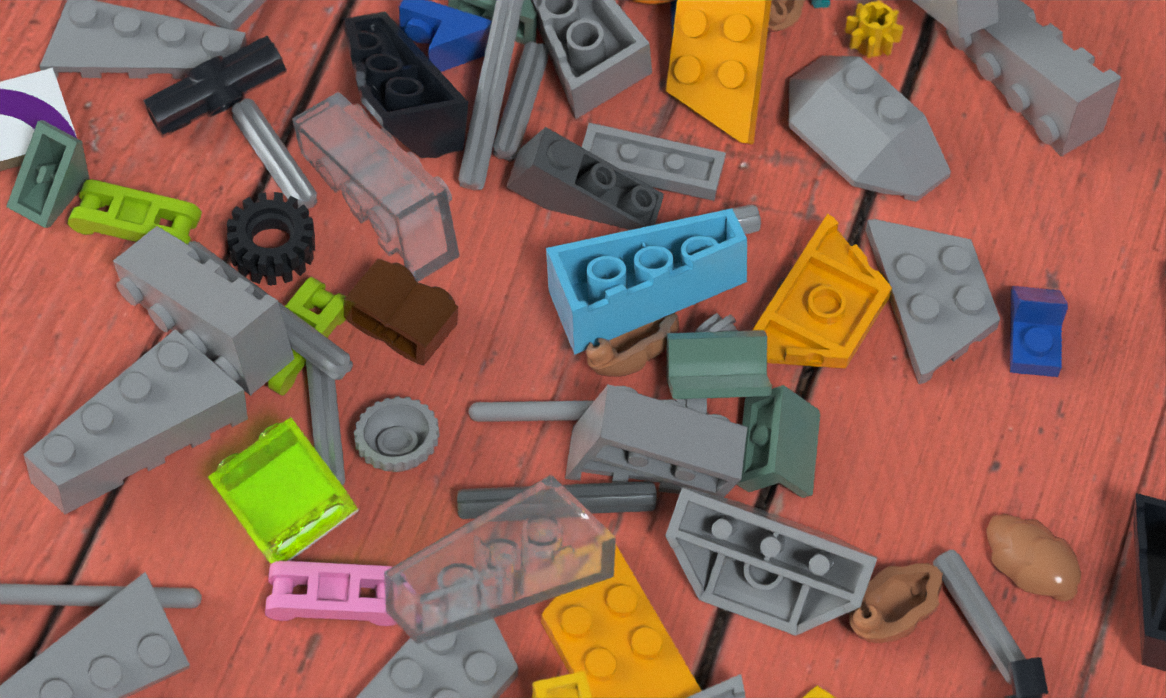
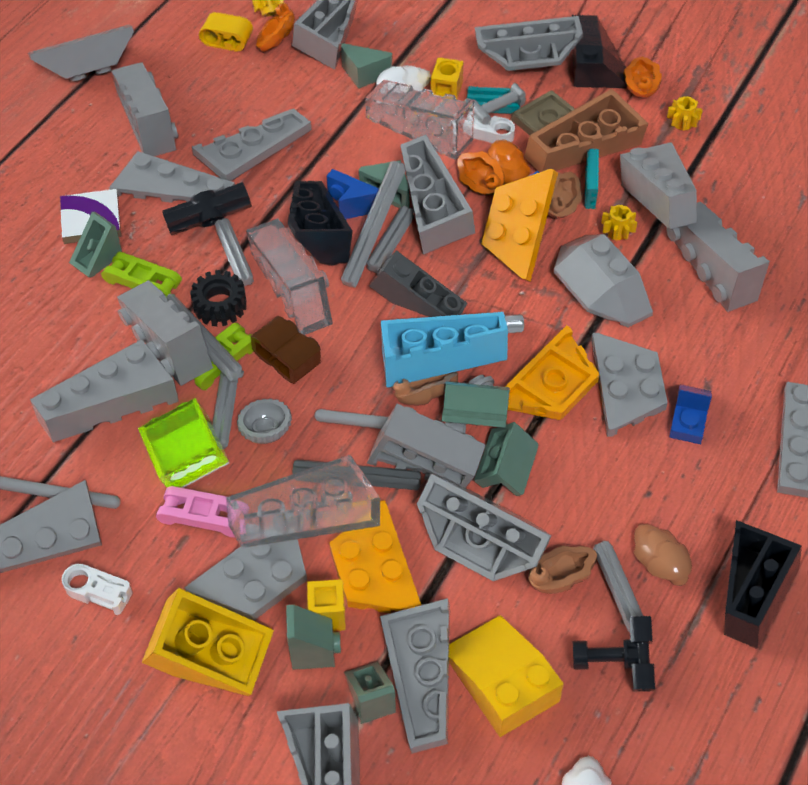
camera: 15 degrees right, 5 degrees down
light grey plate [582,123,726,201] -> none

